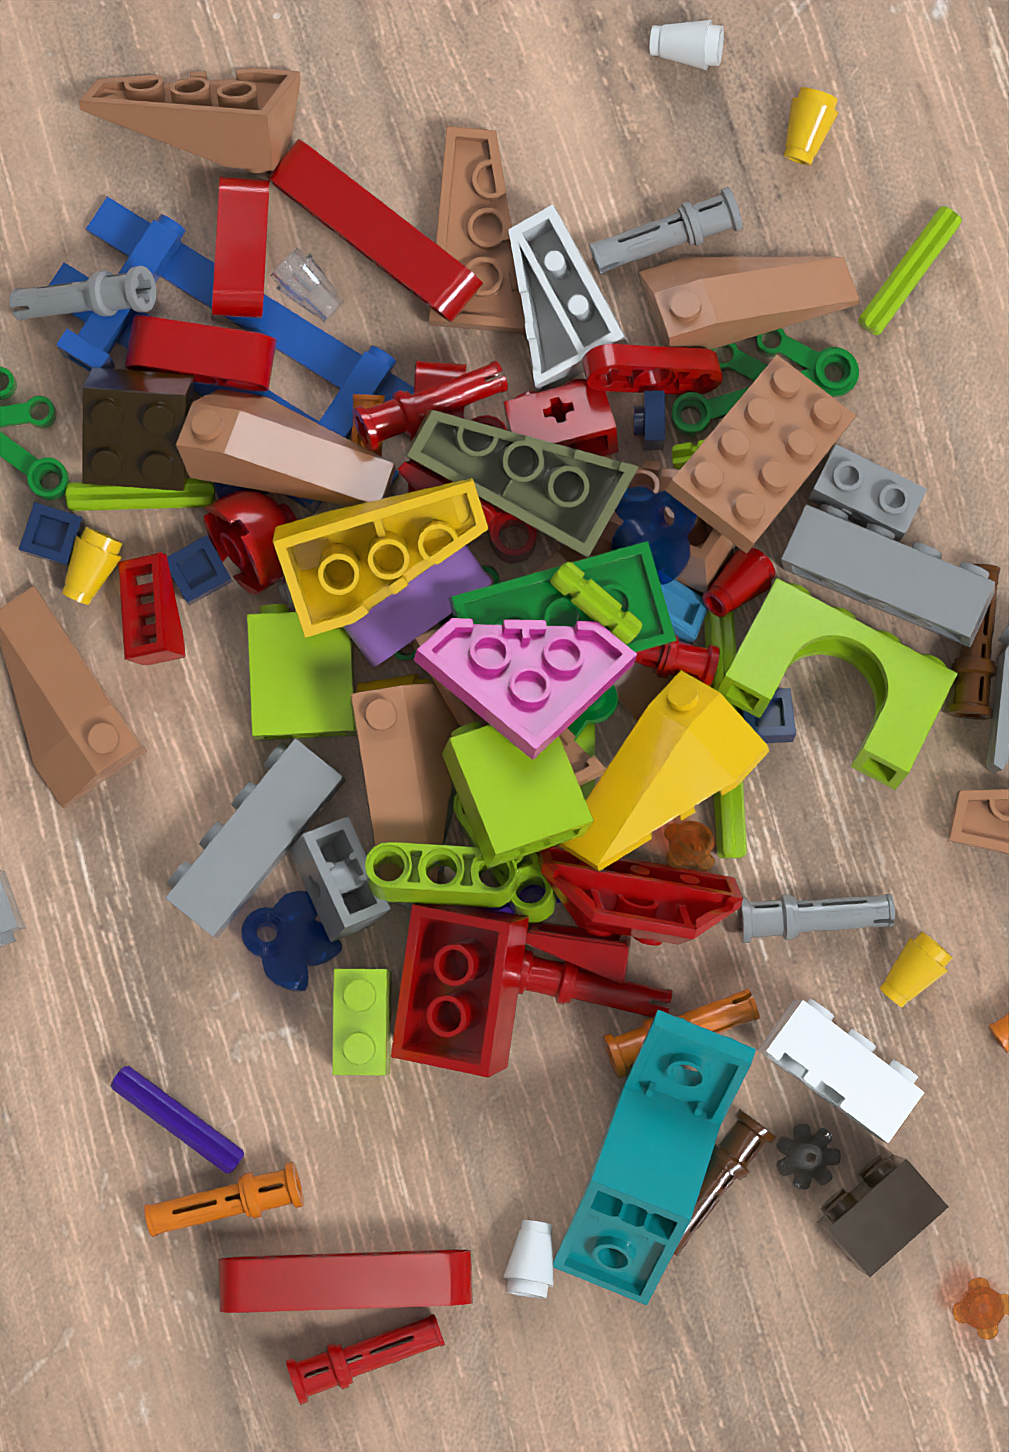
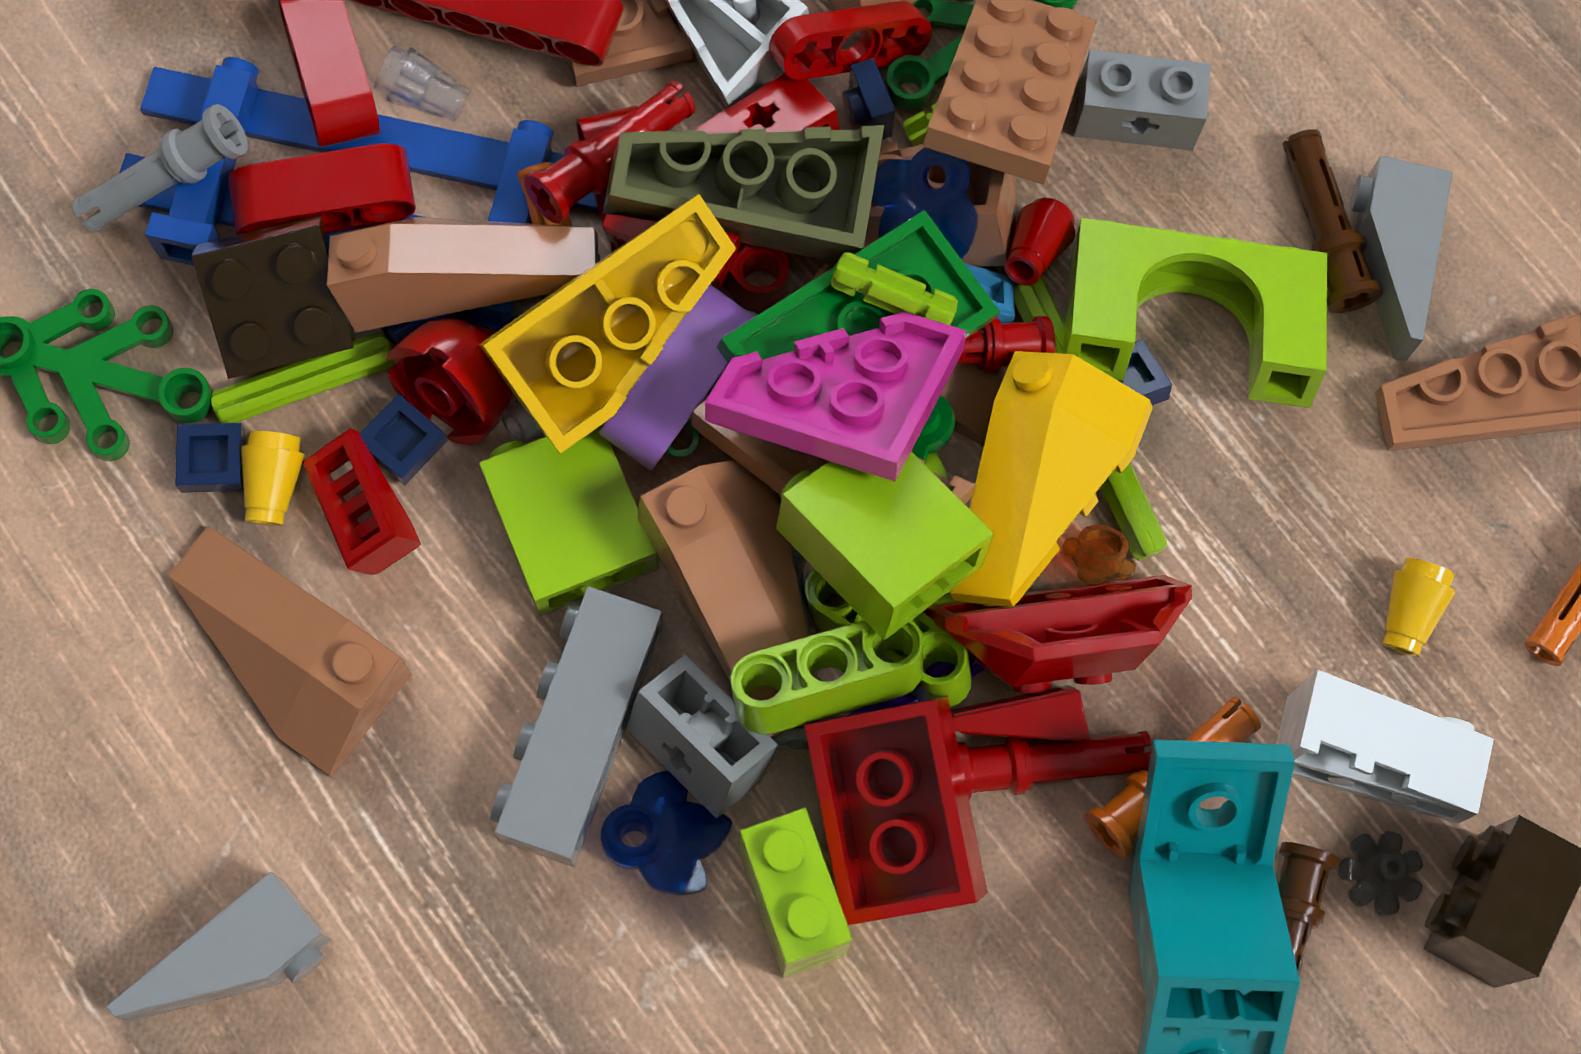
camera: 25 degrees left, 10 degrees down
light grey pin [737,894,895,943] -> none
light grey brick [781,504,995,647] -> none

